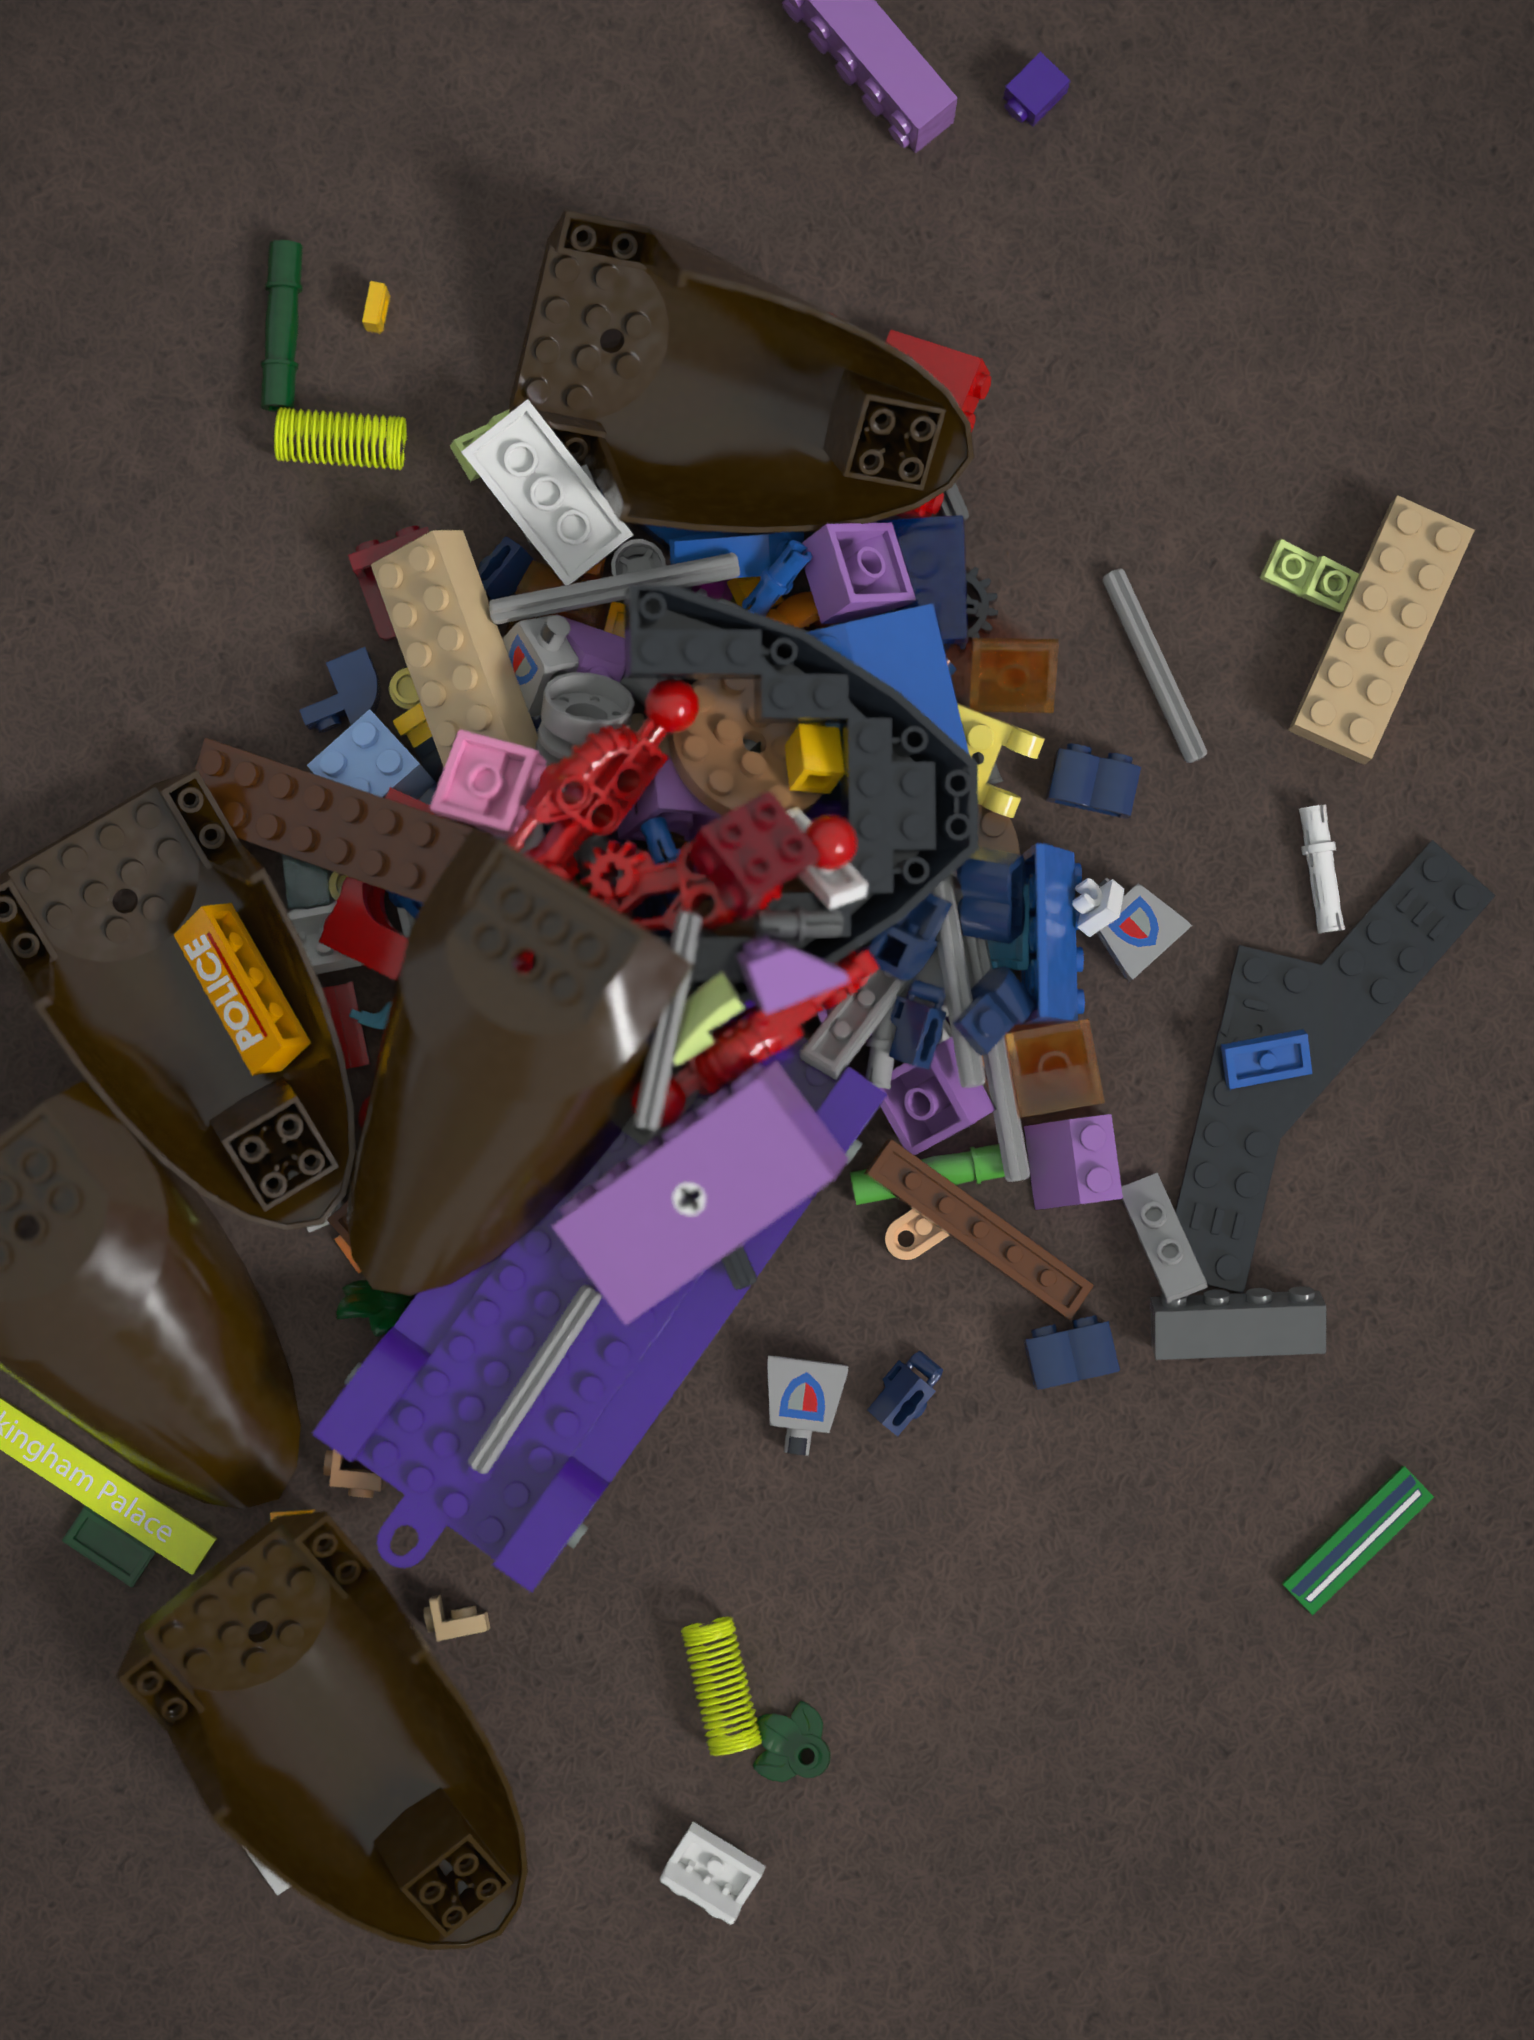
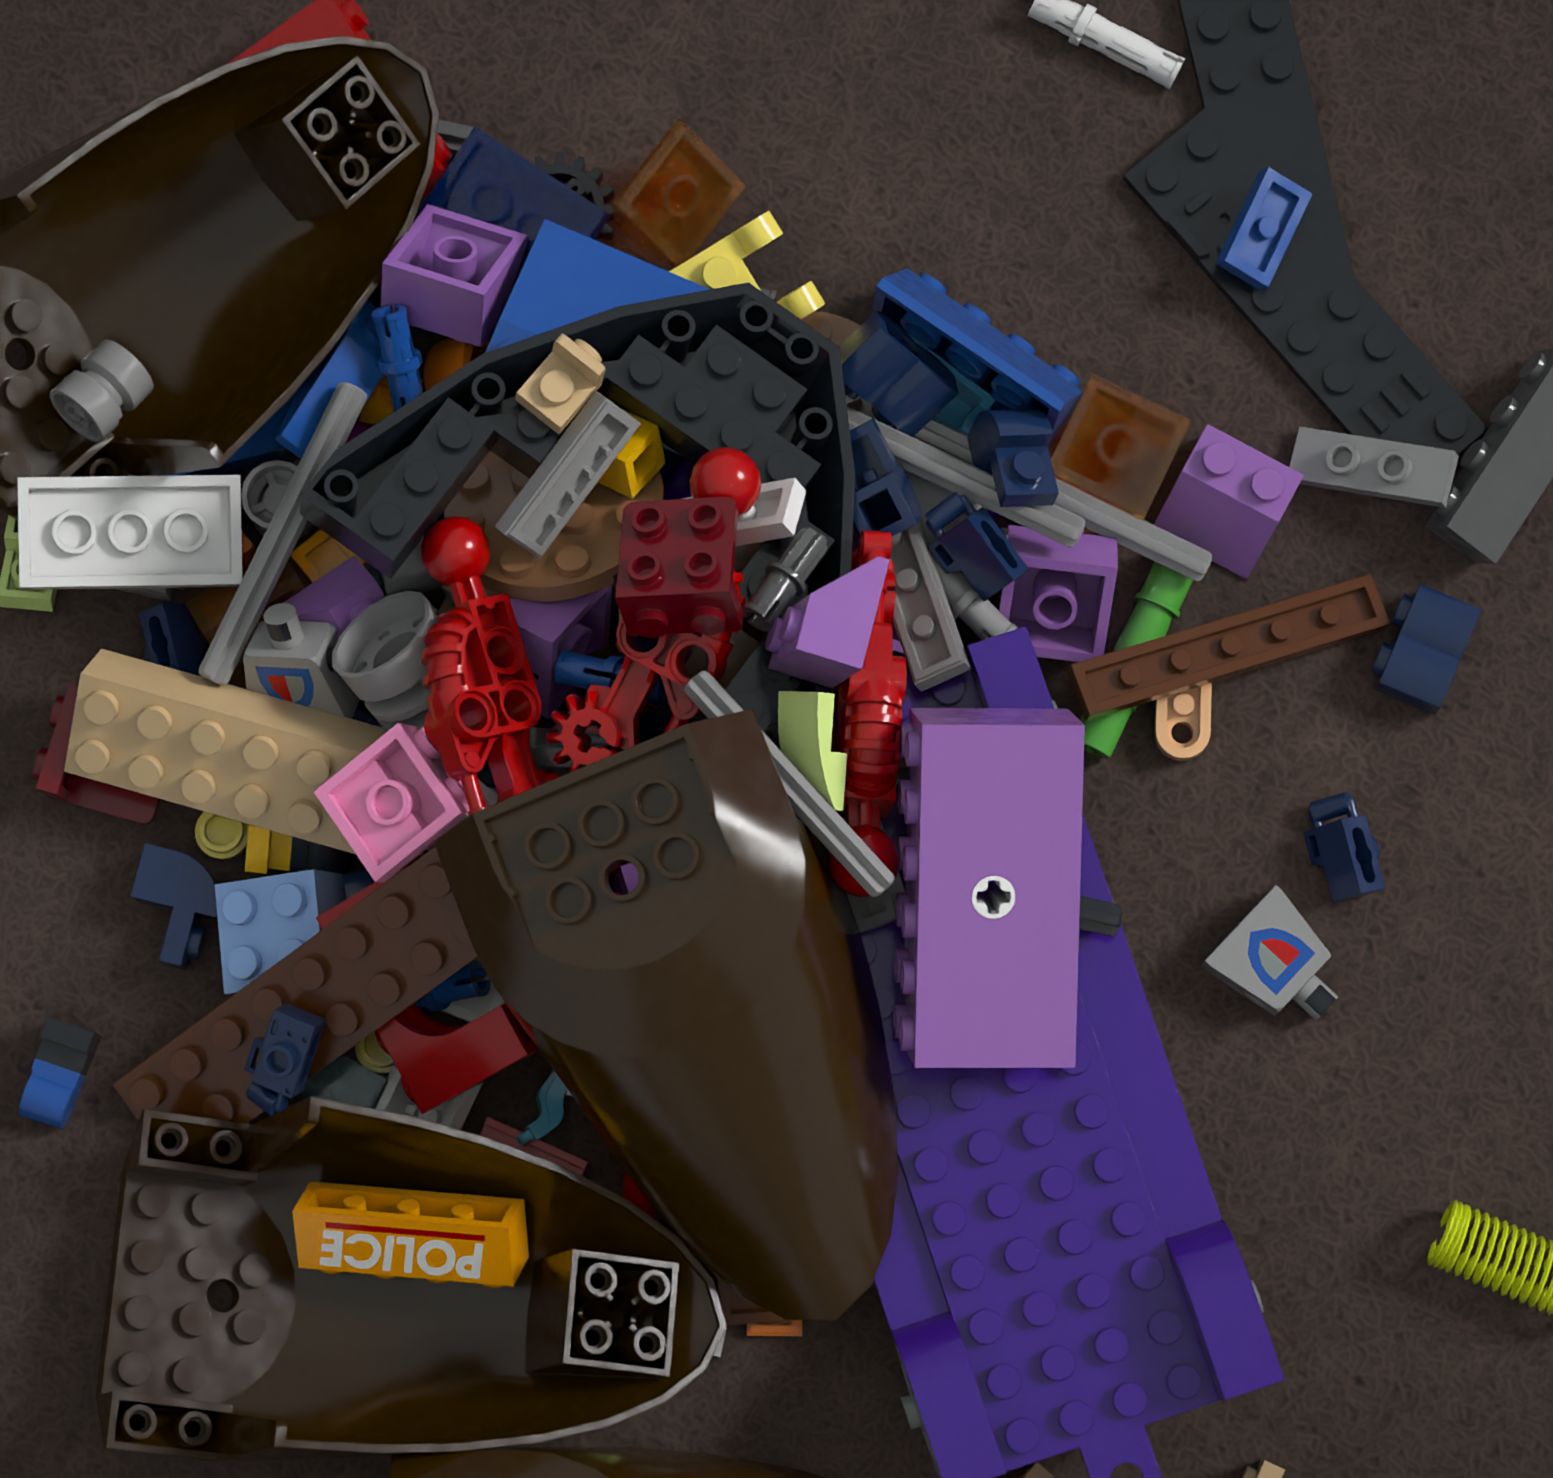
camera: 55 degrees left, 5 degrees down
dark green plate [336,1279,416,1337] -> none
light grey axle [468,1285,602,1474] -> none
dark blue brick [1045,743,1141,819] -> none
white tile [1072,878,1124,937] -> none
light grey torso [1096,878,1192,982] -> none
light grey axle [1103,568,1207,763] -> none
none -> leg [19,1016,102,1130]
none -> light grey wheel [50,339,154,443]
none -> dark blue piece [244,1003,326,1116]
none -> light grey plate [495,390,641,559]
none -> tan bracket [515,333,606,434]

